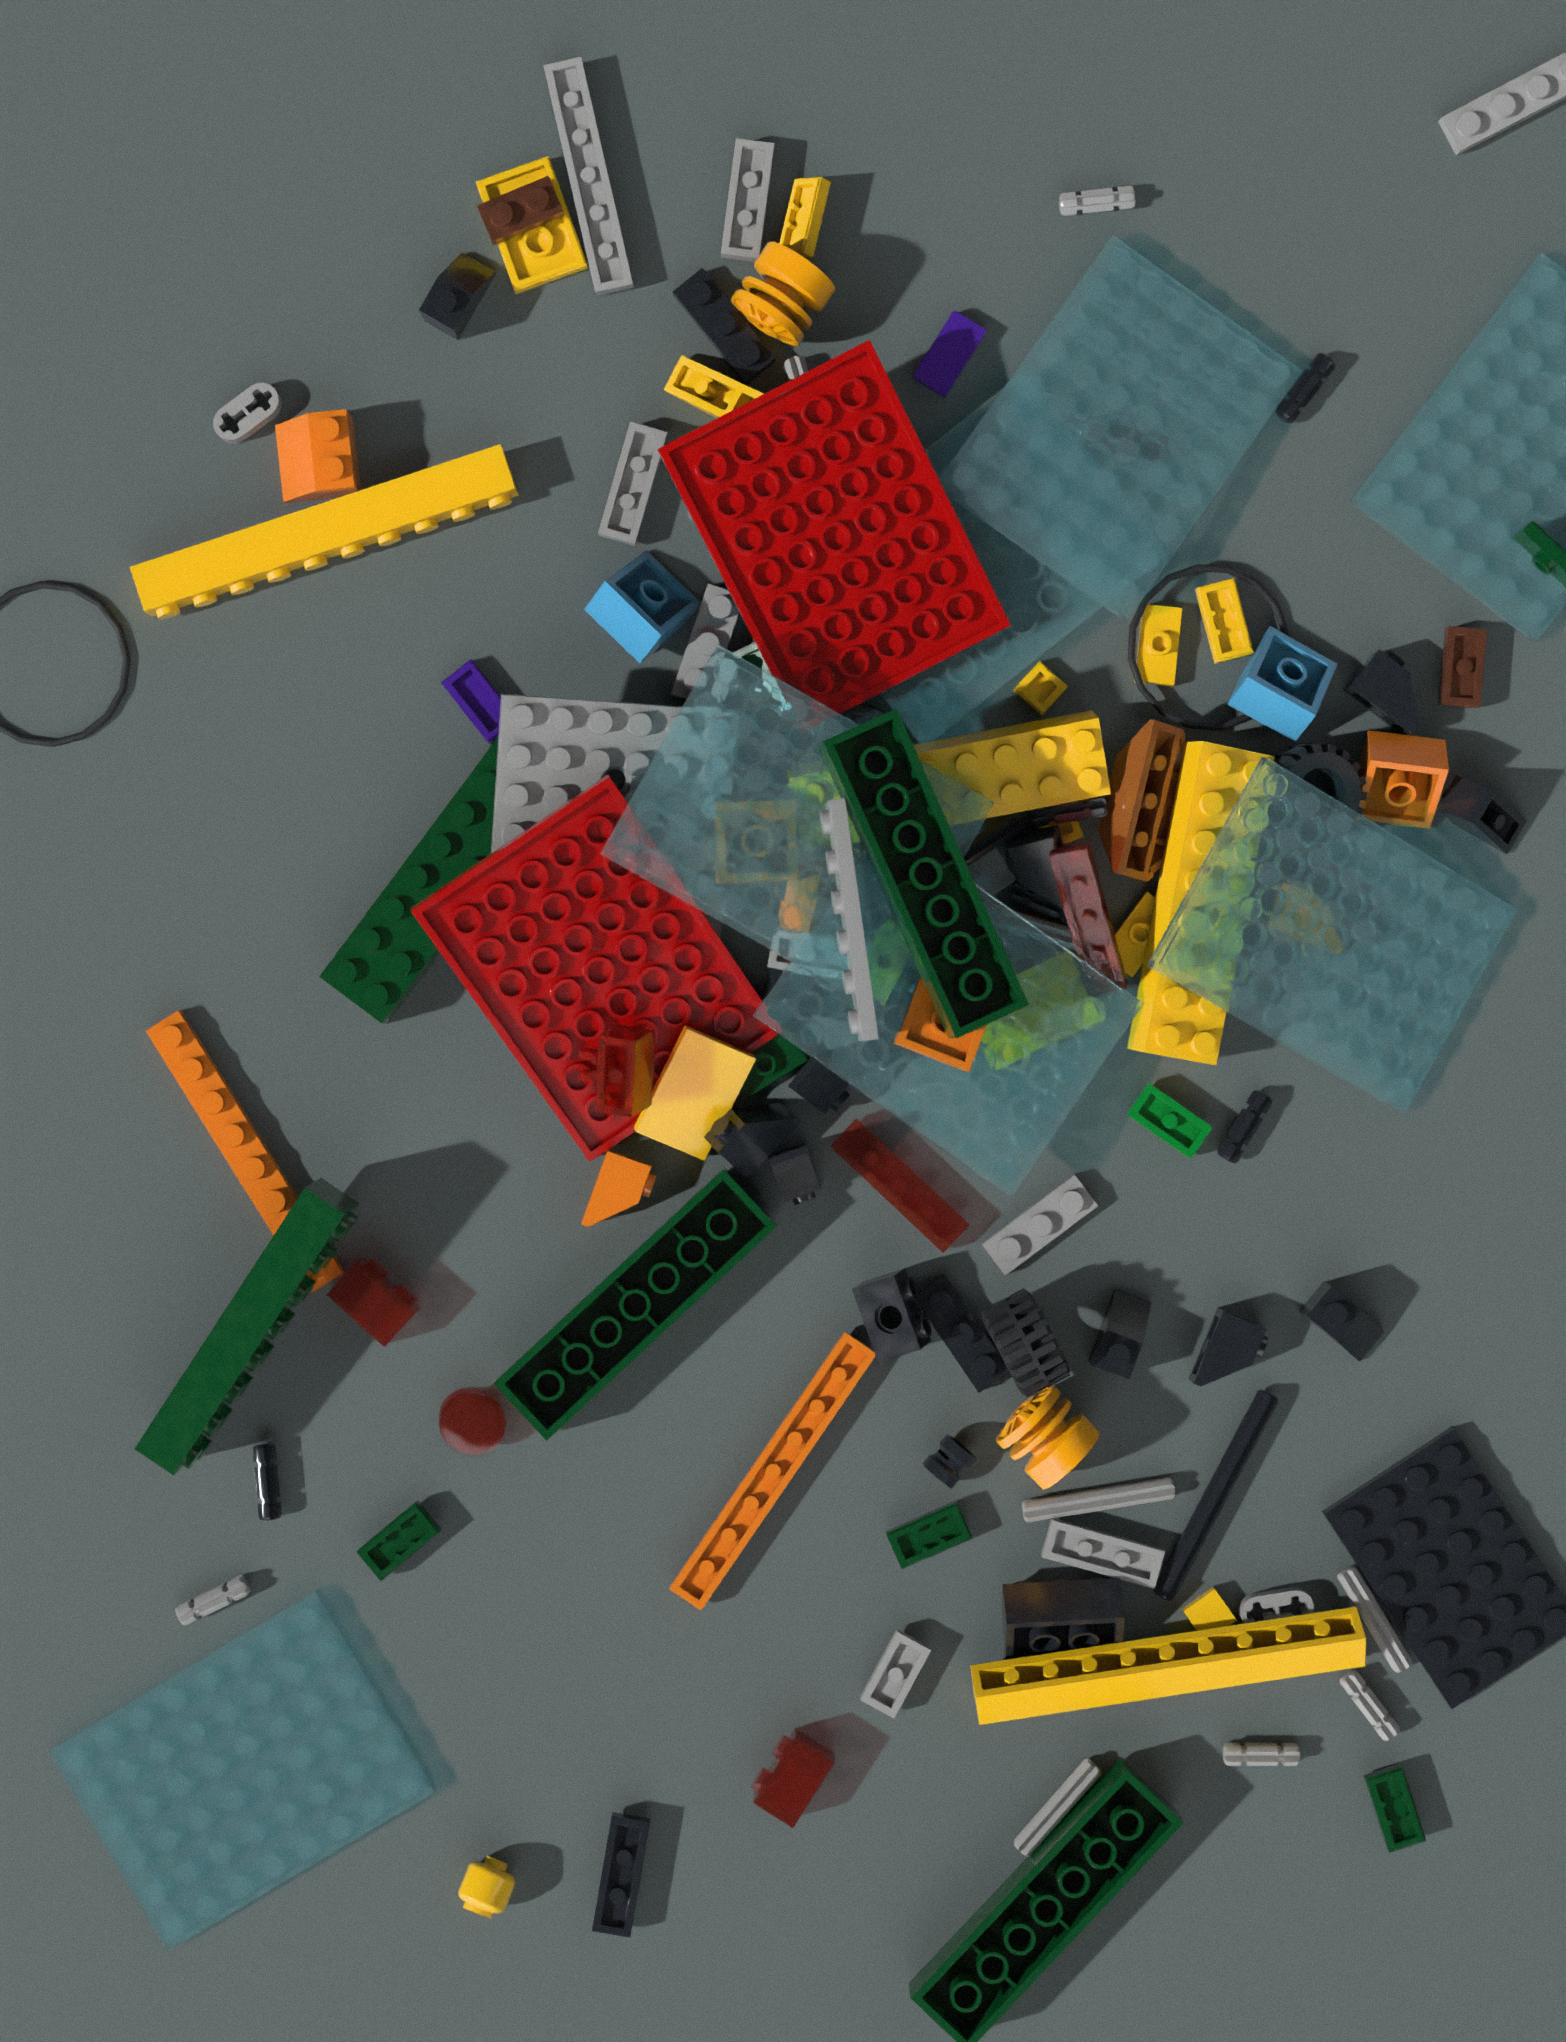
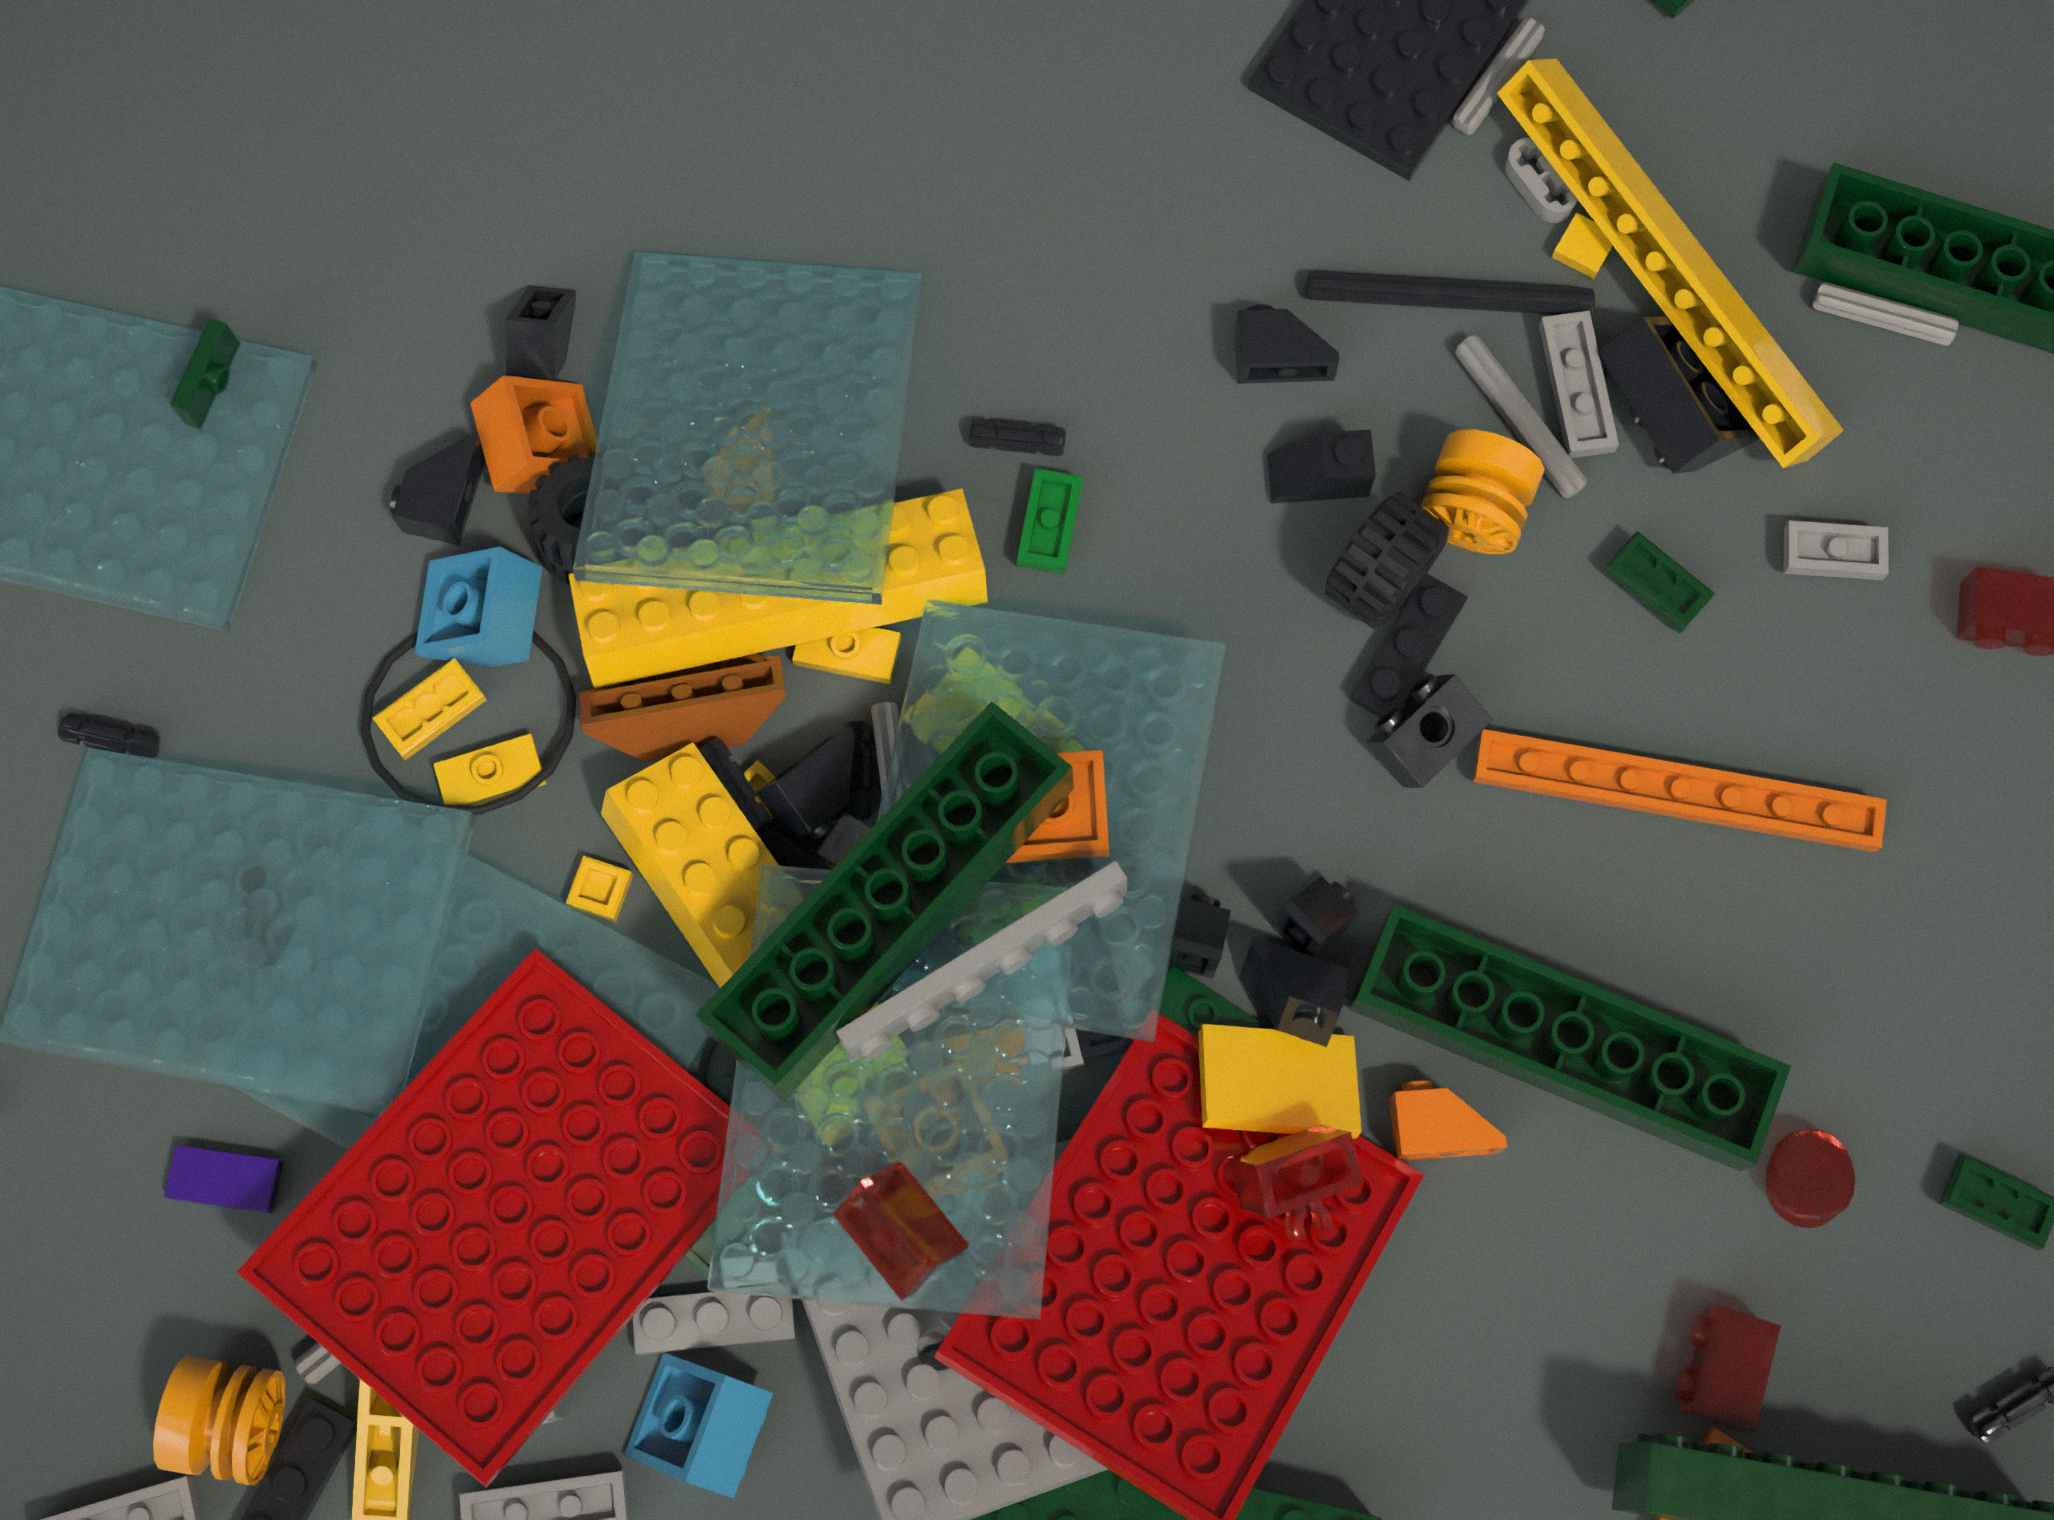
camera: 115 degrees left, 15 degrees down
yellow plate [779,177,831,258] -> none
clear red plate [830,1118,970,1253] -> none
black wheel [922,1434,977,1489] -> none
light grey plate [981,1174,1098,1276] -> none
clear red plate [1048,843,1128,996] -> none
light grey axle [1223,1743,1300,1766] -> none
black slope [1299,1282,1384,1362] -> none
light grey axle [1340,1670,1400,1741] -> none
copper plate [1438,626,1487,709] -> none
none -> clear red panel [833,1162,969,1301]

